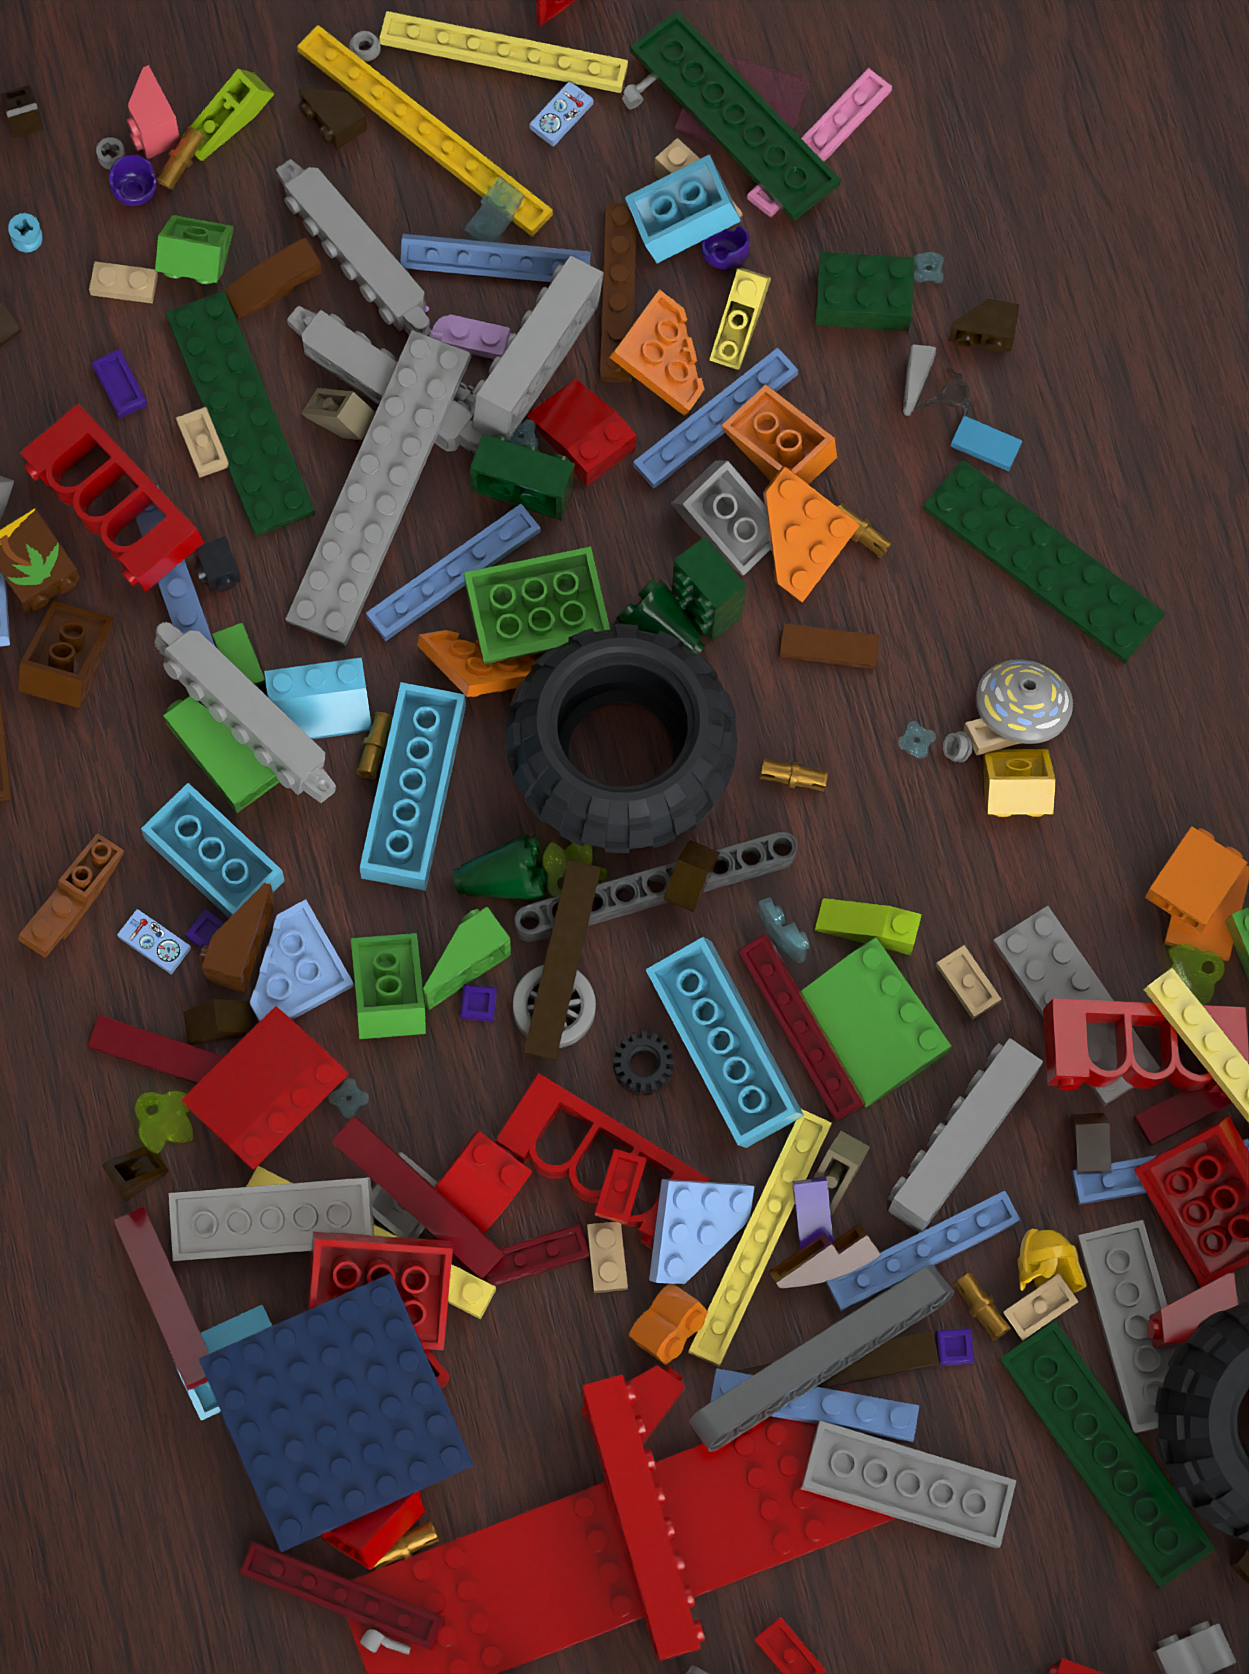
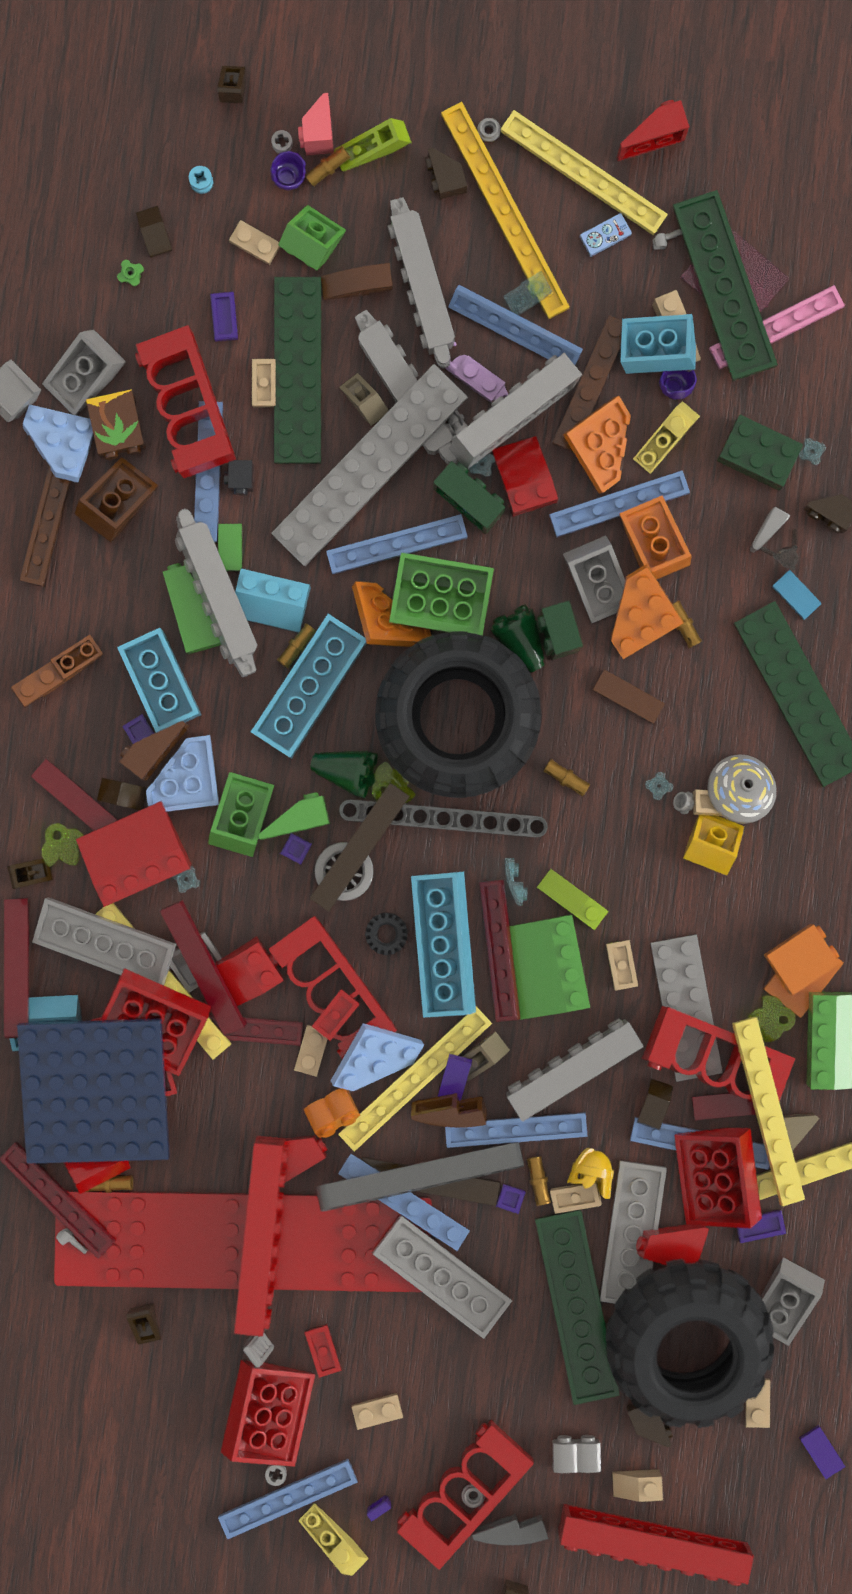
camera: 25 degrees right, 15 degrees up
light blue tile [117,909,191,975] -> none
dark brown slope [663,840,720,912] -> none

